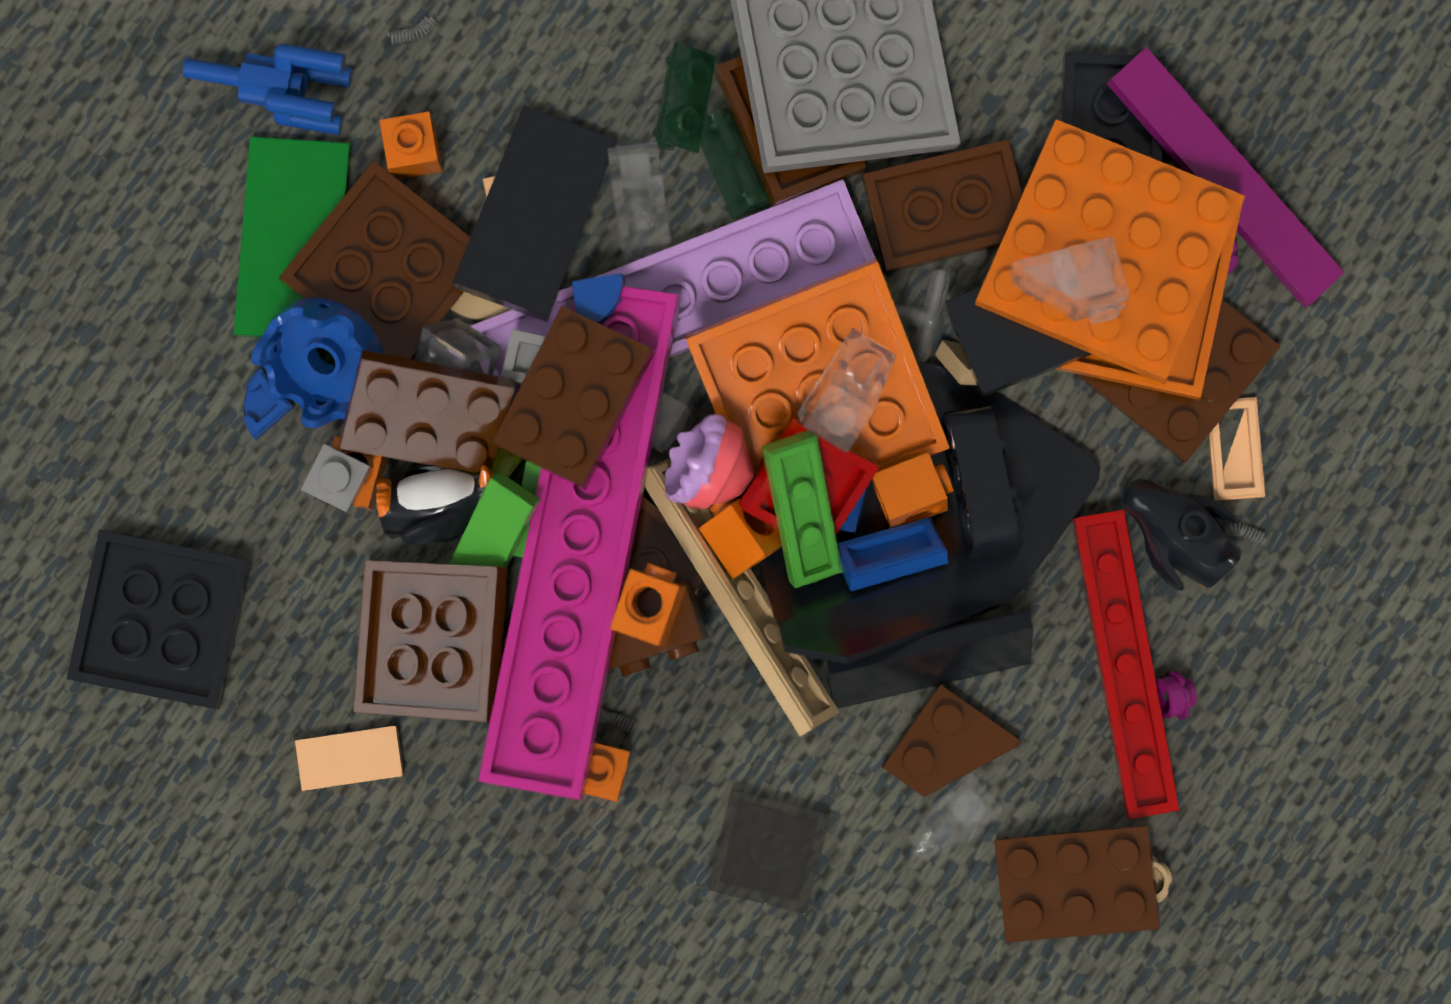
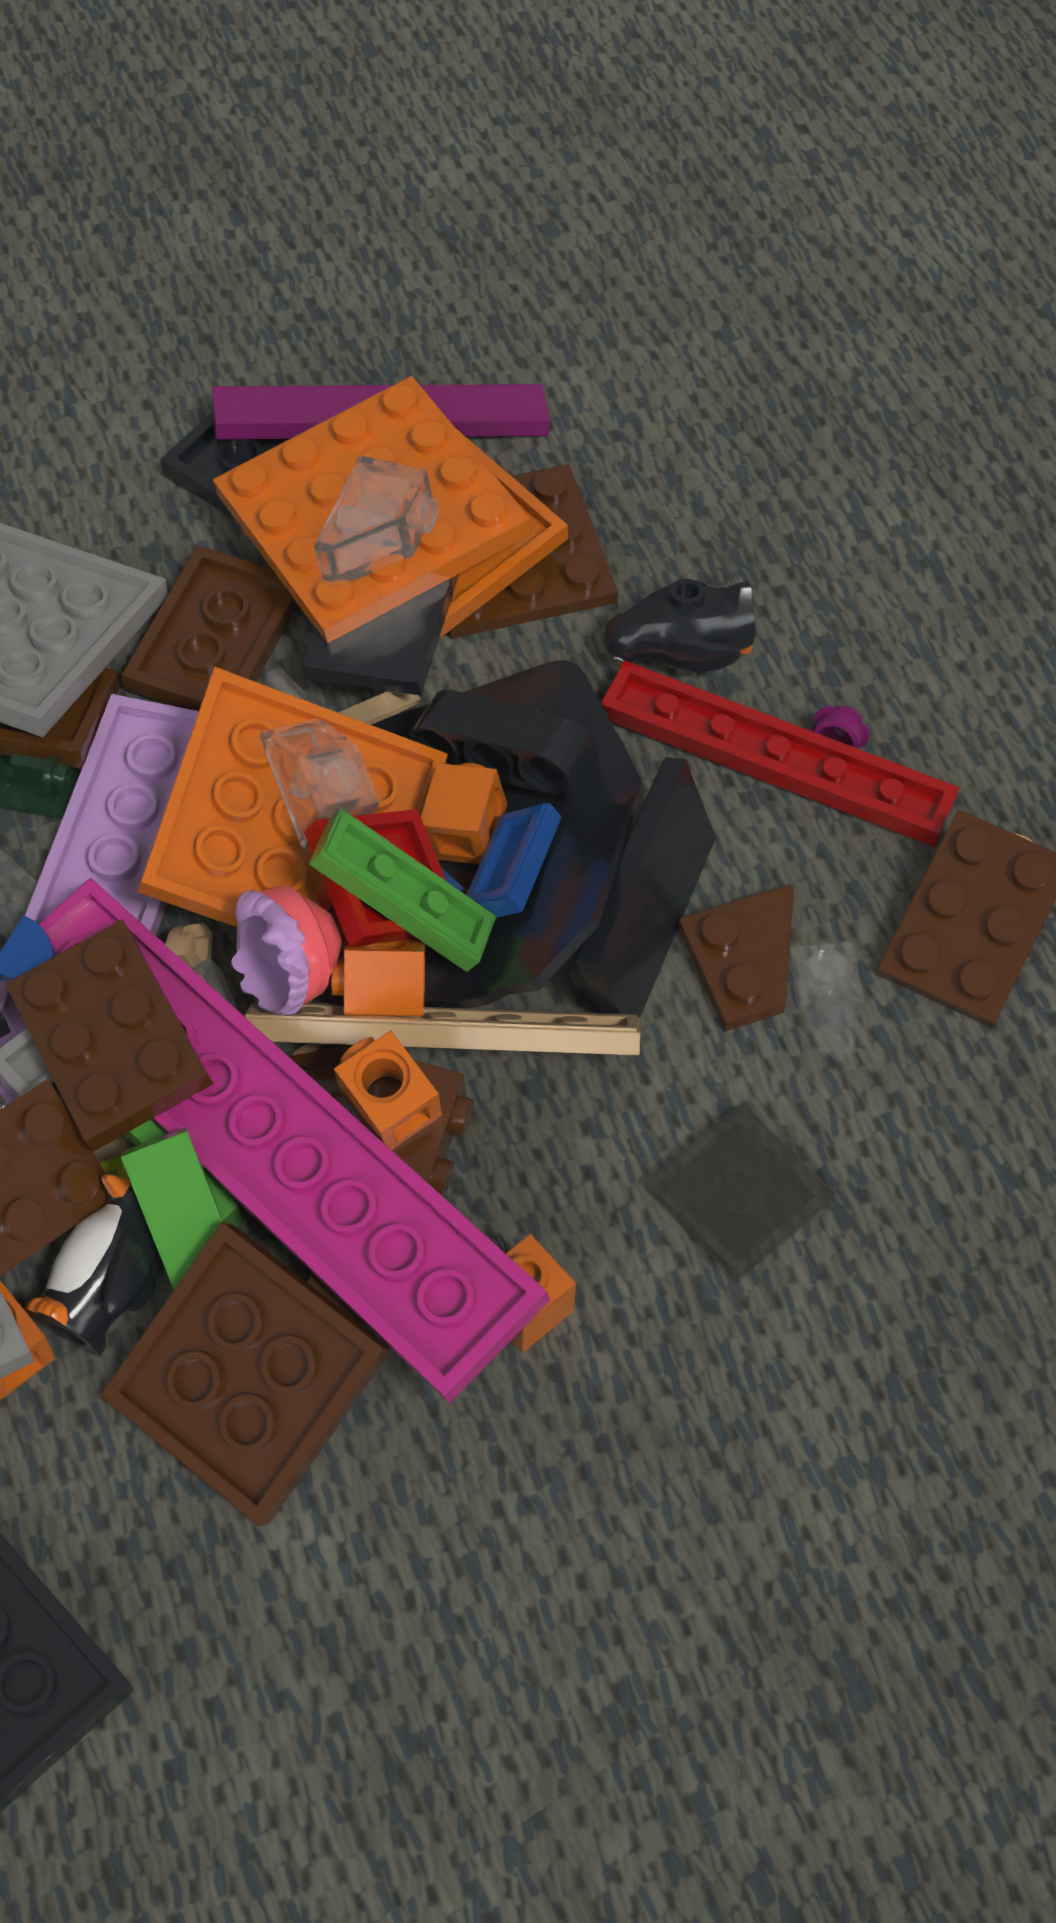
camera: 55 degrees left, 25 degrees down
light nougat tile [295,726,404,791] -> none
light nougat tile [1208,397,1265,501] -> none
none -> tan tile [165,923,213,982]

